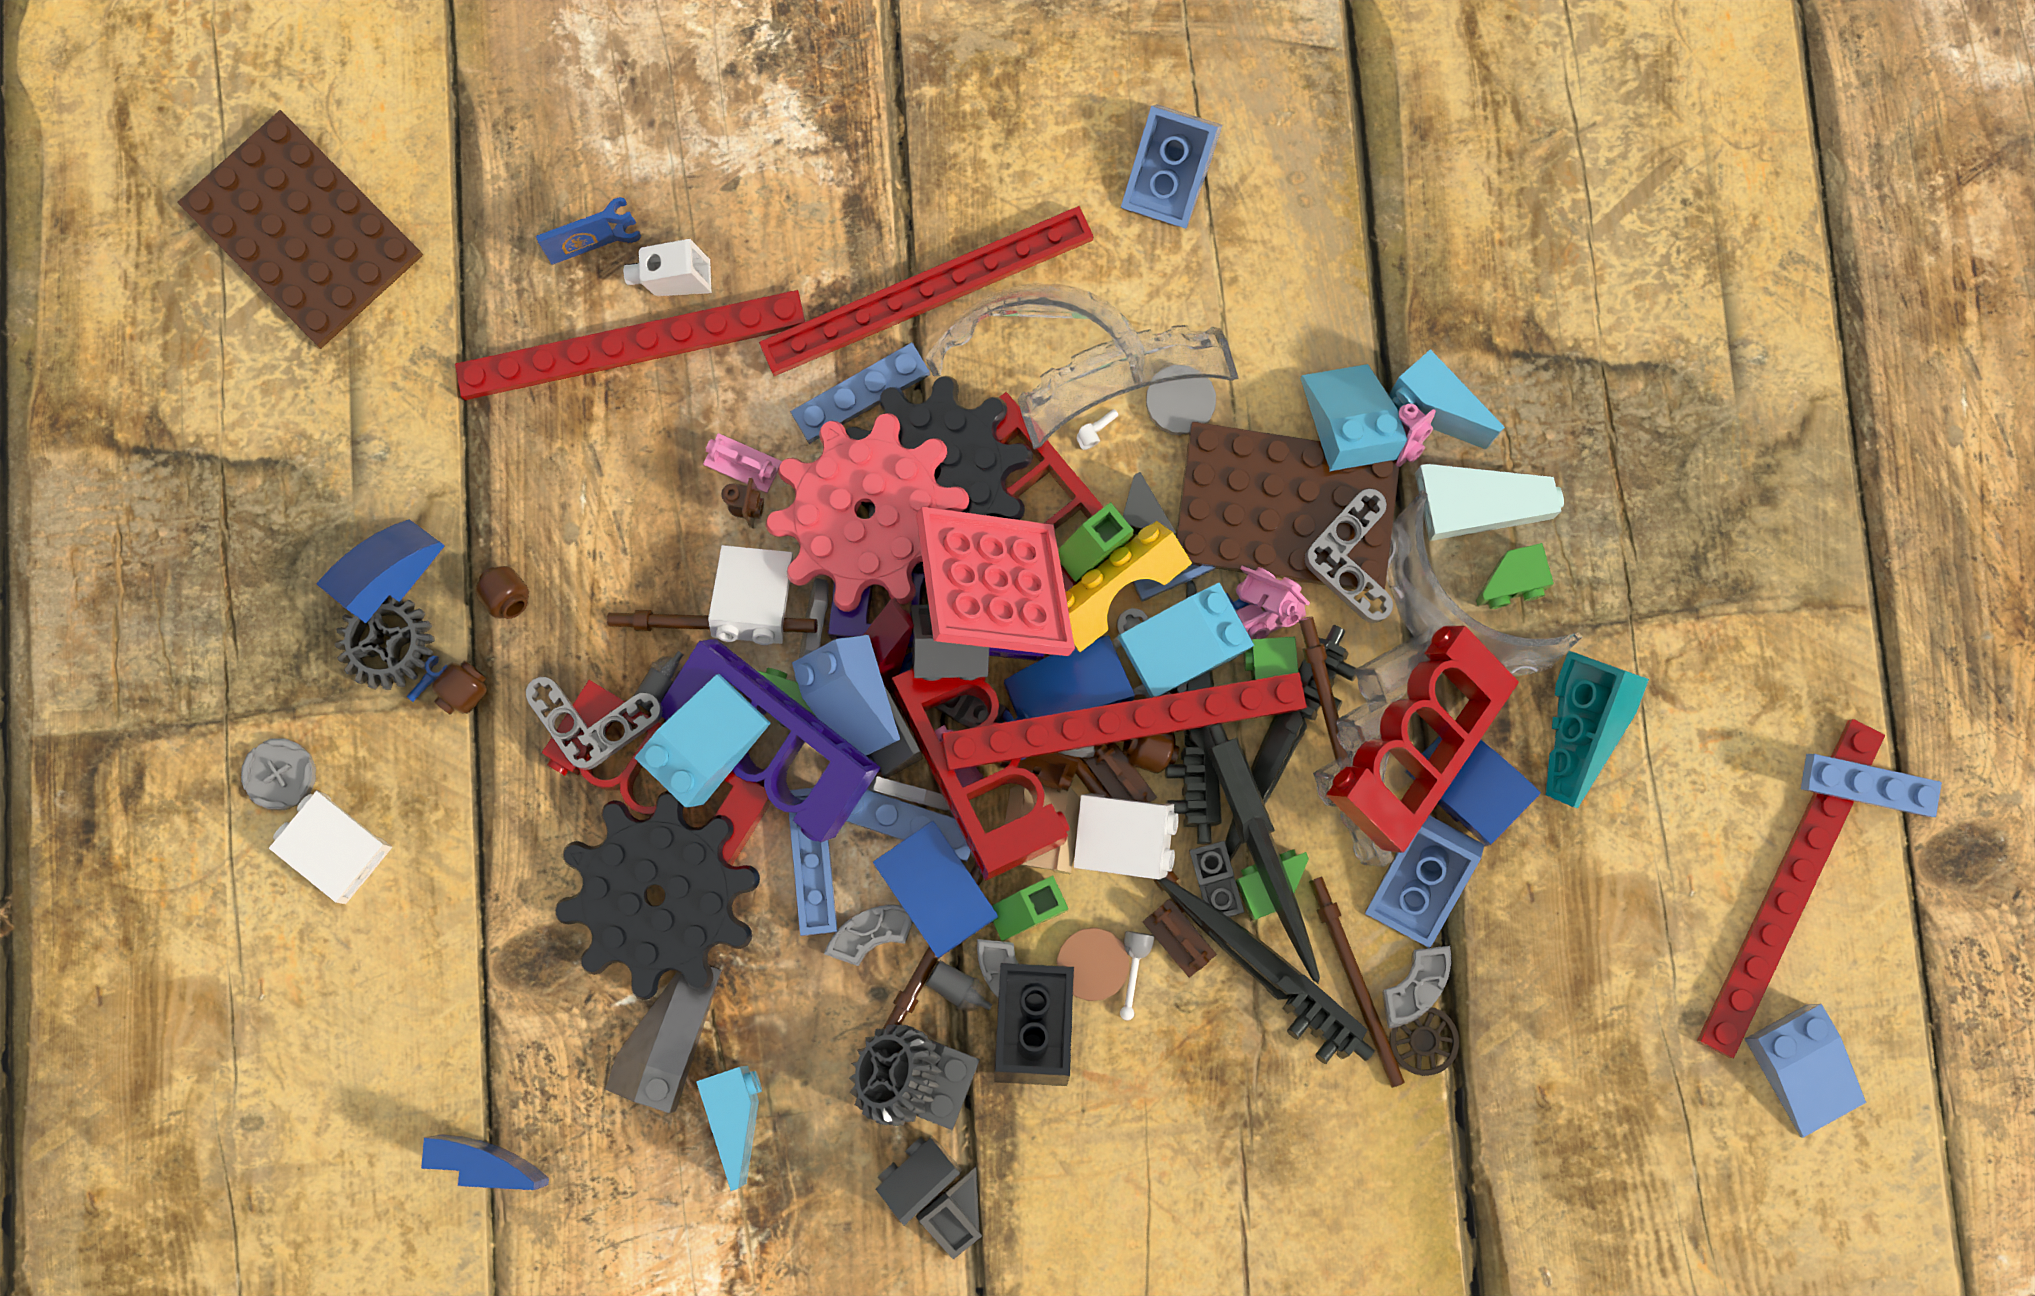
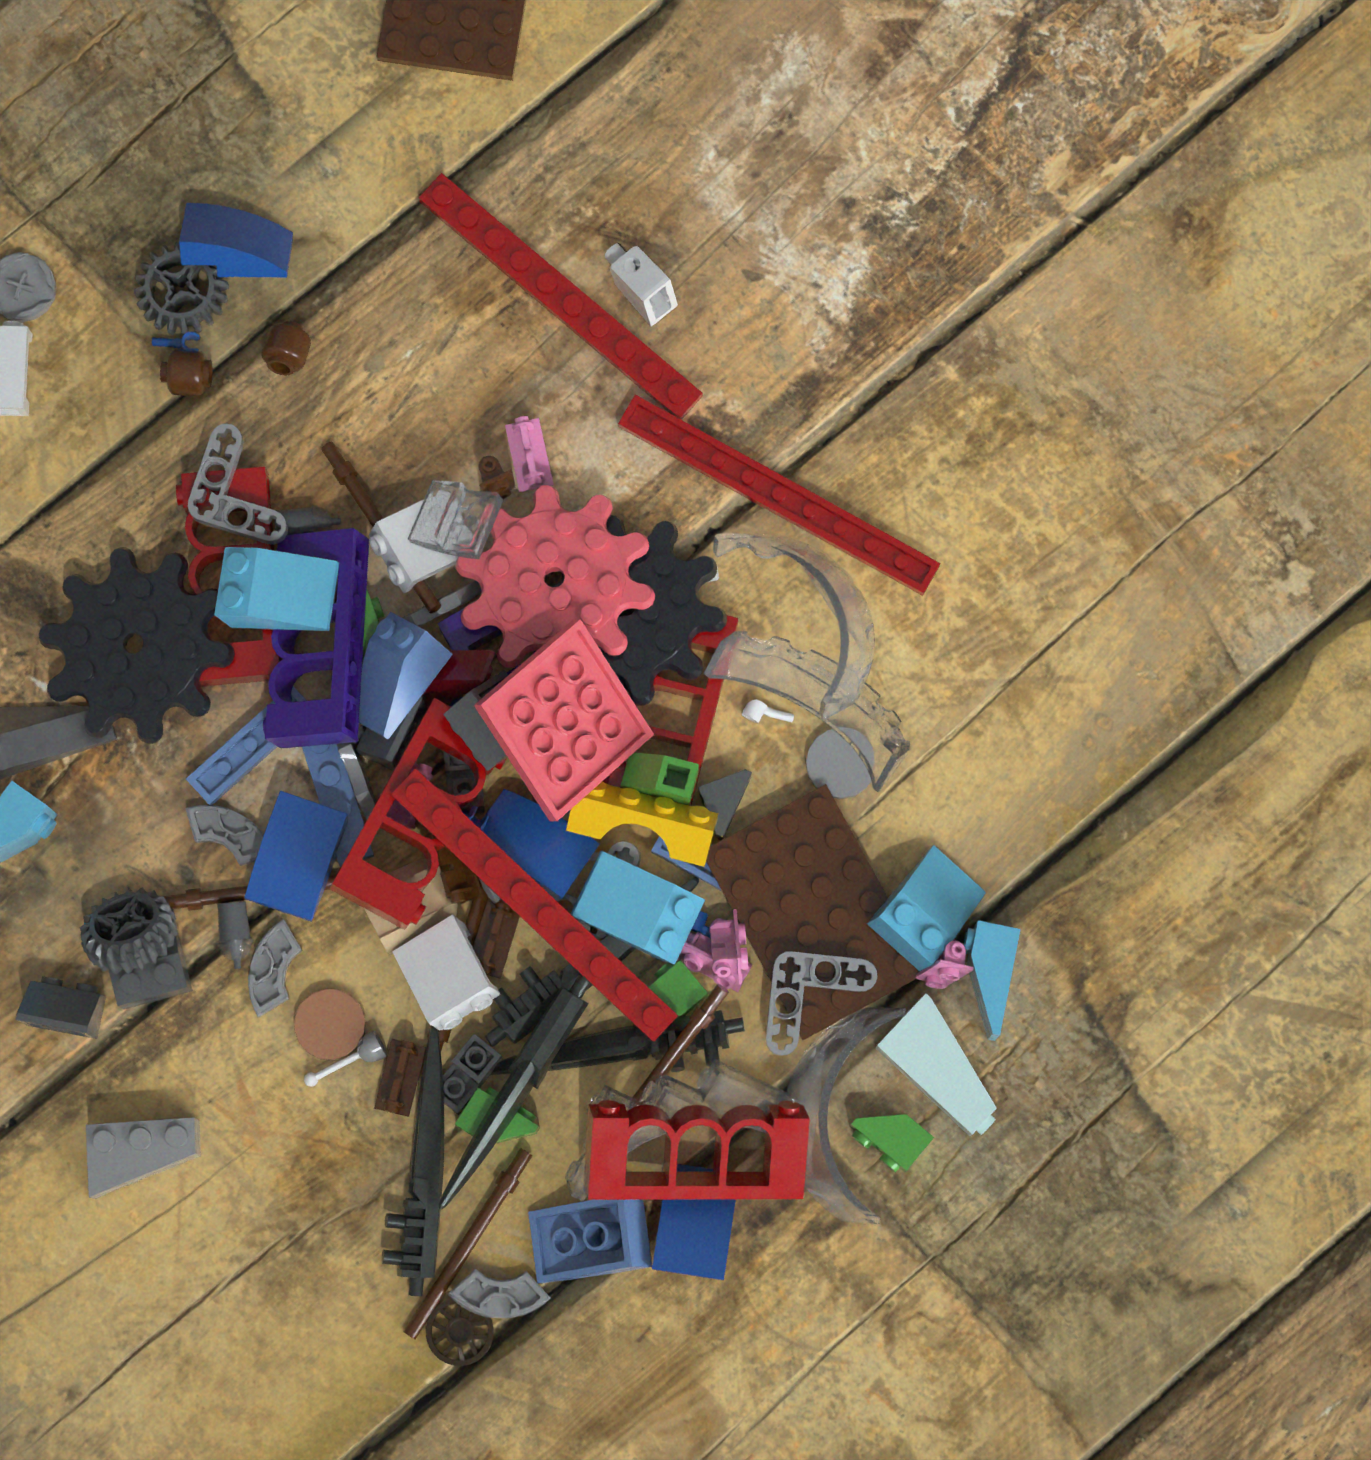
camera: 55 degrees right, 0 degrees up
blue flag [536,197,641,265] -> none
medium blue plate [790,342,930,444] -> none
dark grey slope [916,1167,982,1259] -> none
bright green slope [992,876,1069,942] -> none
black slope [994,963,1074,1086] -> none
medium blue slope [1121,104,1222,229] -> none
reddish brown head [1123,732,1180,774] -> none
teal wedge [1546,650,1649,808] -> none
none -> light grey wedge [86,1117,201,1199]
none -> clear slope [408,480,503,559]

